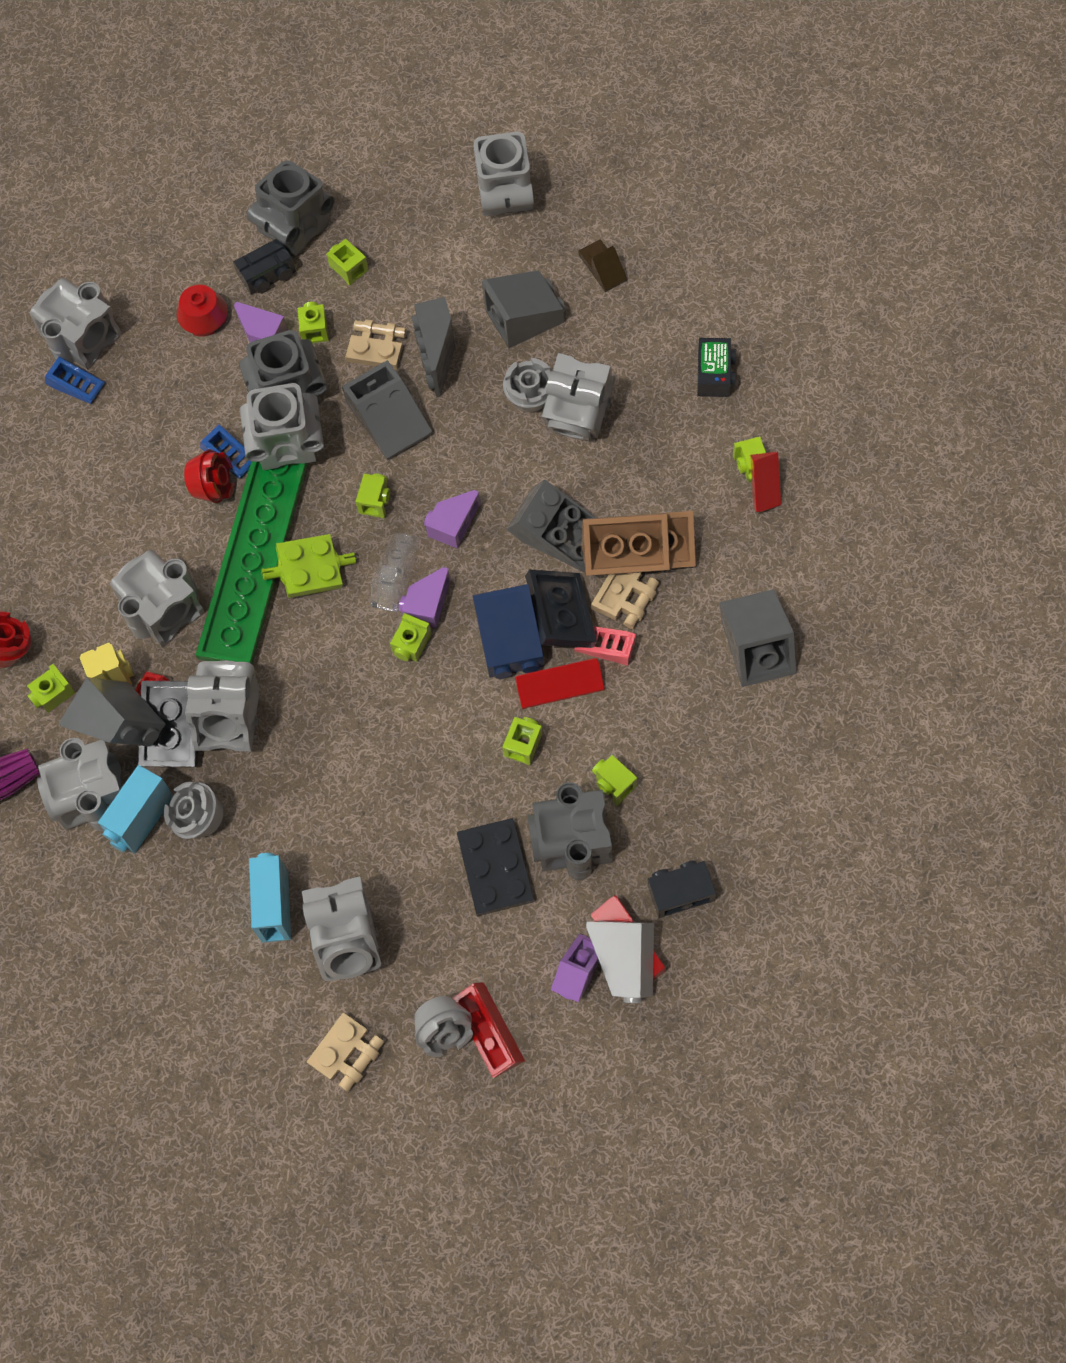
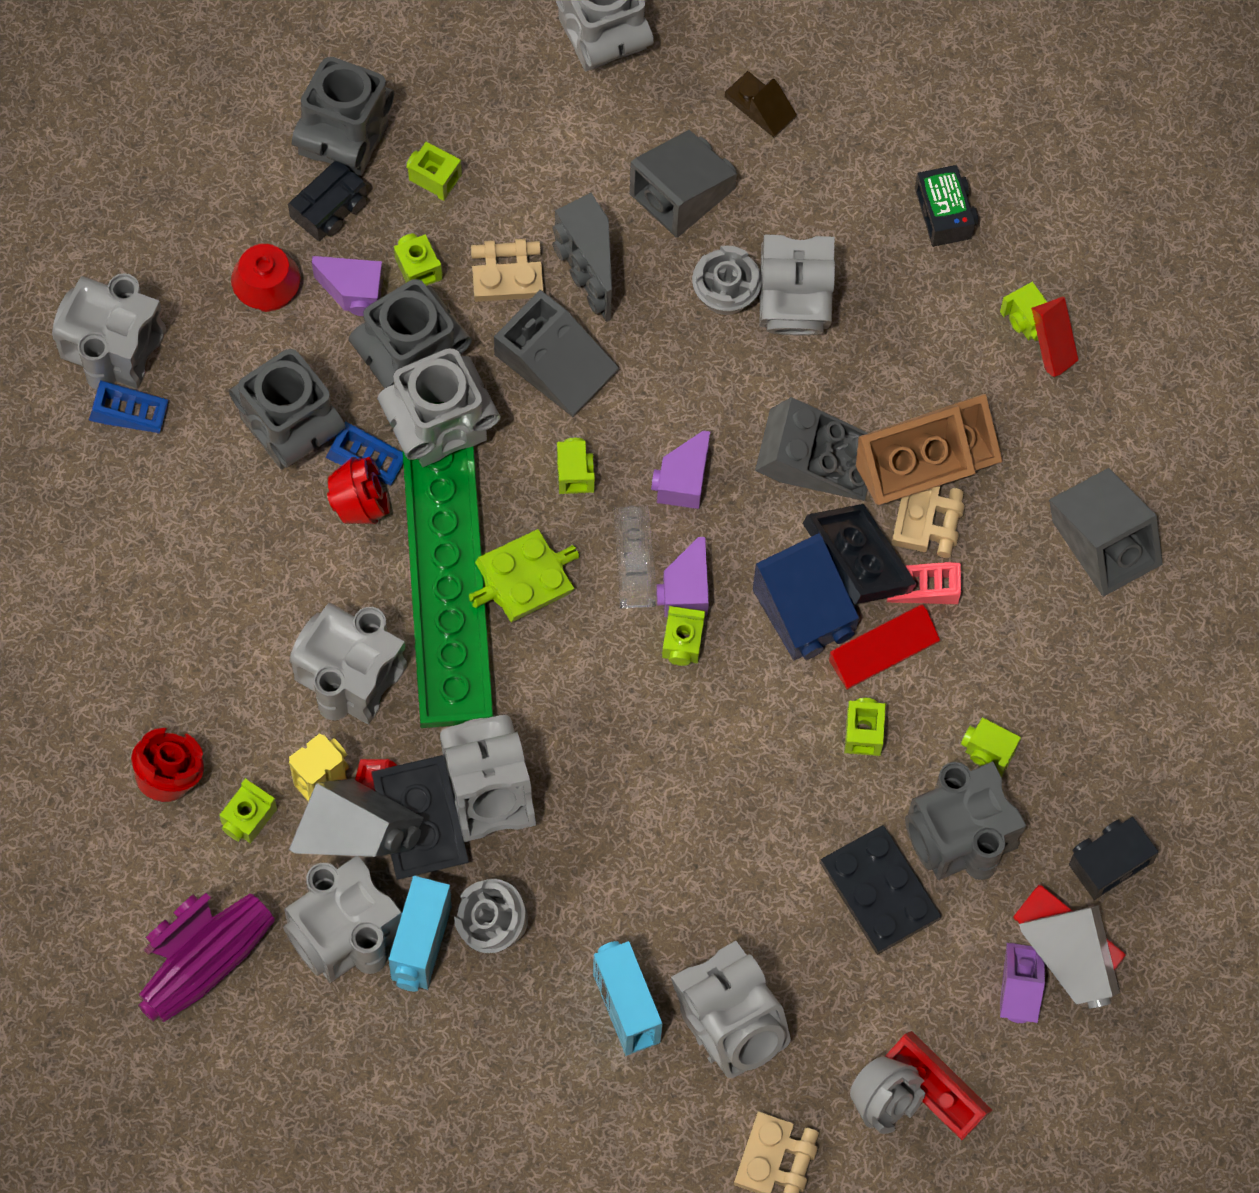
camera: 25 degrees left, 0 degrees up
none -> dark grey piece [228,349,346,470]

